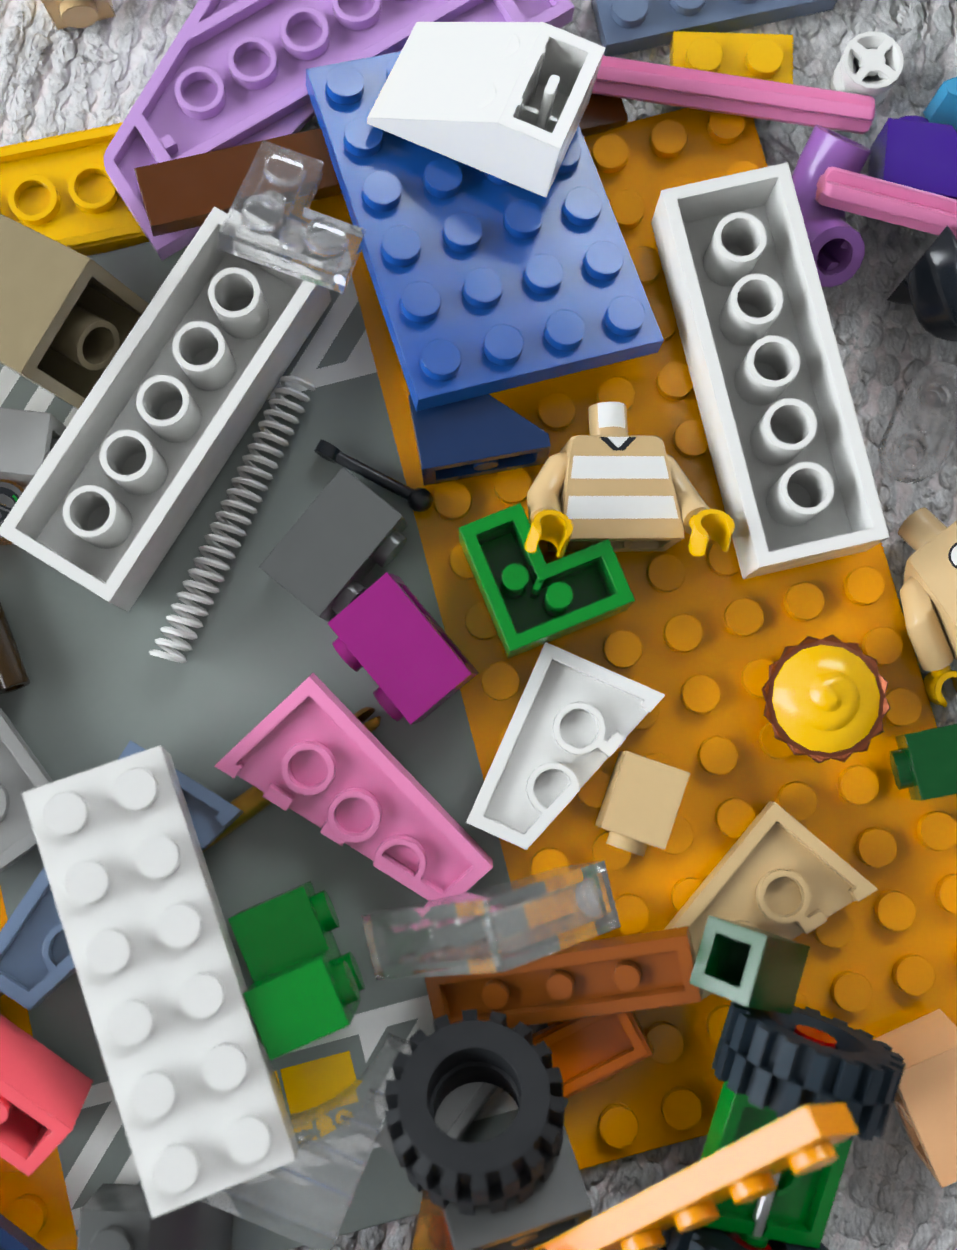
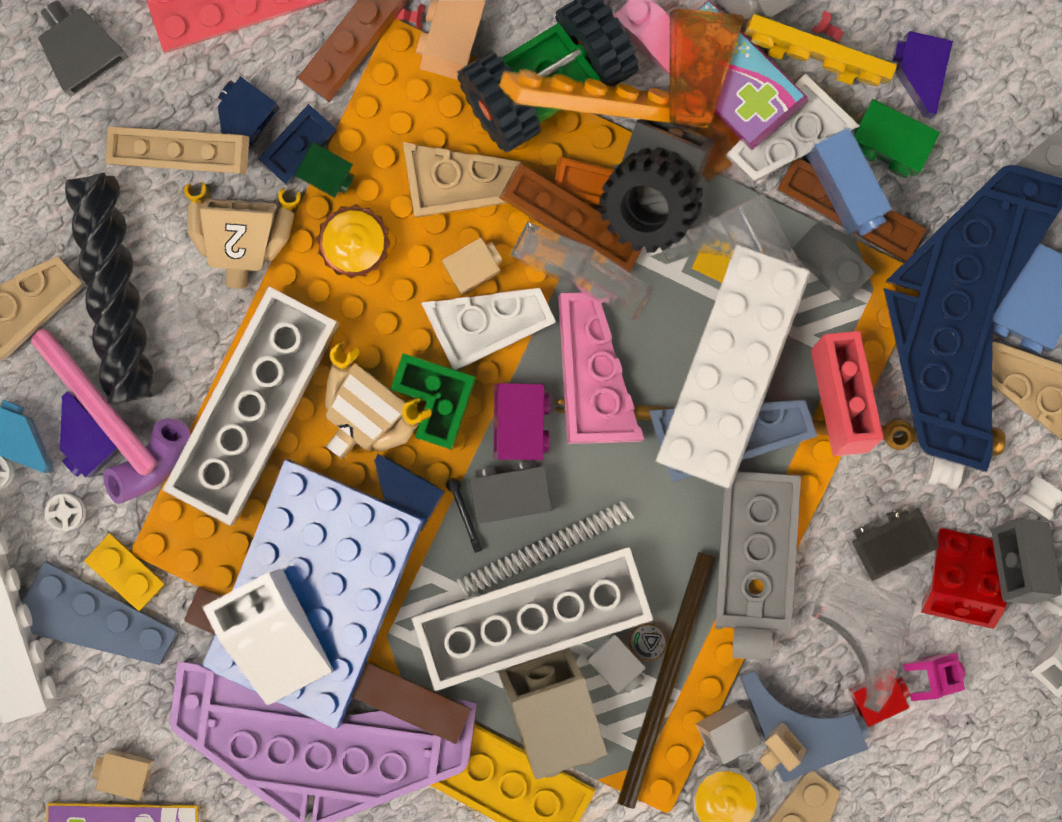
camera: 145 degrees left, 5 degrees up
clear plate [218,140,366,294] -> none
green brick [228,881,365,1061] -> none
bright pink axle [592,55,876,134] -> none
dark green brick [689,915,810,1015] -> none

